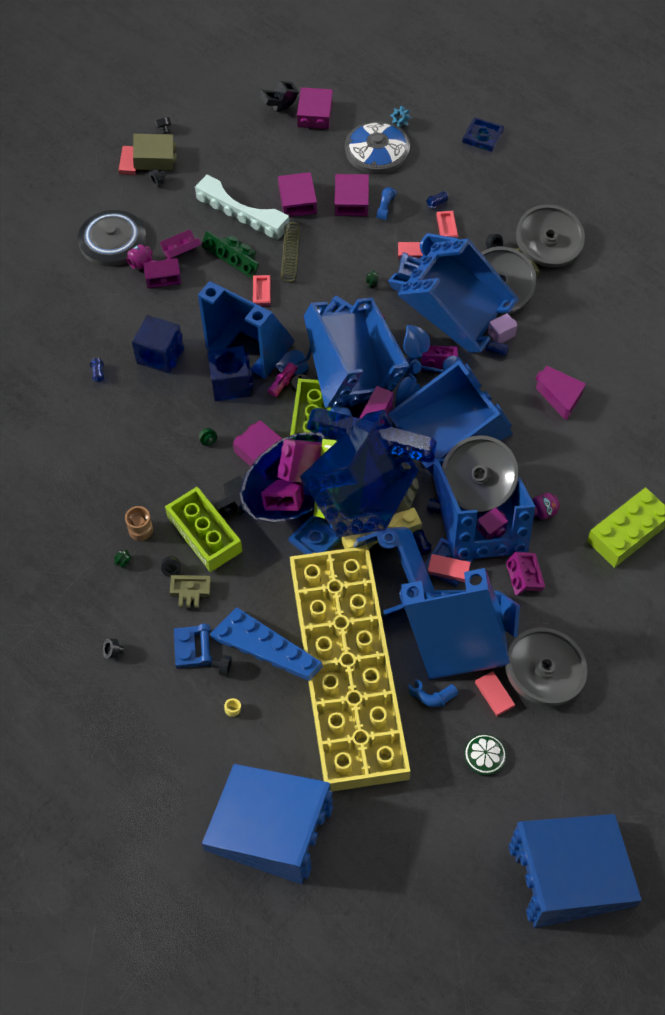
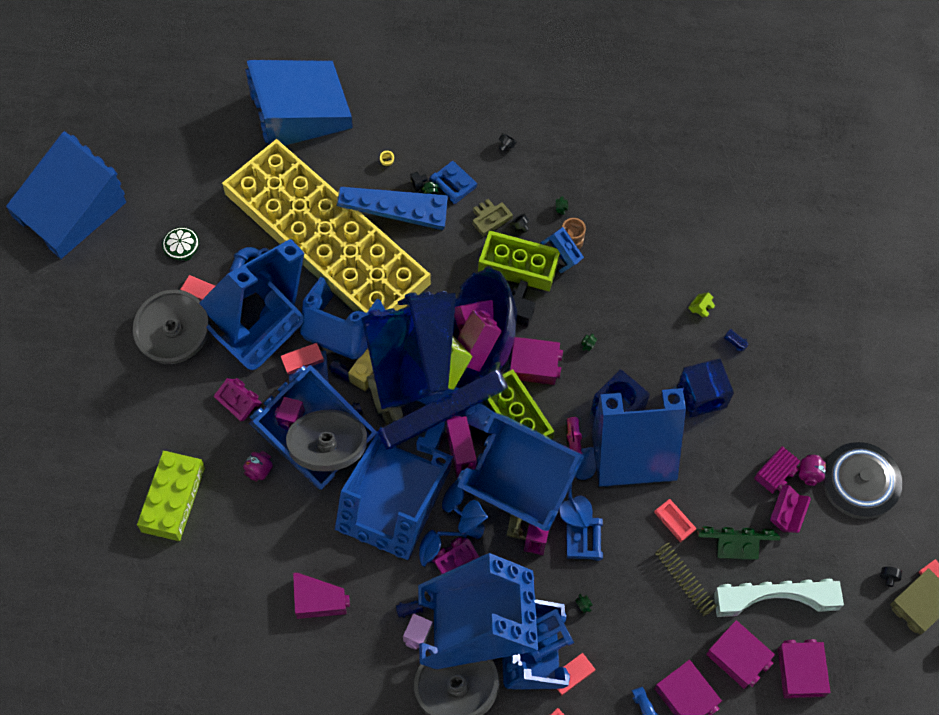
camera: 140 degrees right, 5 degrees up
none -> dark green plate [421,182,439,194]
none -> blue panel [540,227,584,273]
none -> lime tile [688,292,715,317]
none -> magenta brick [778,639,831,698]

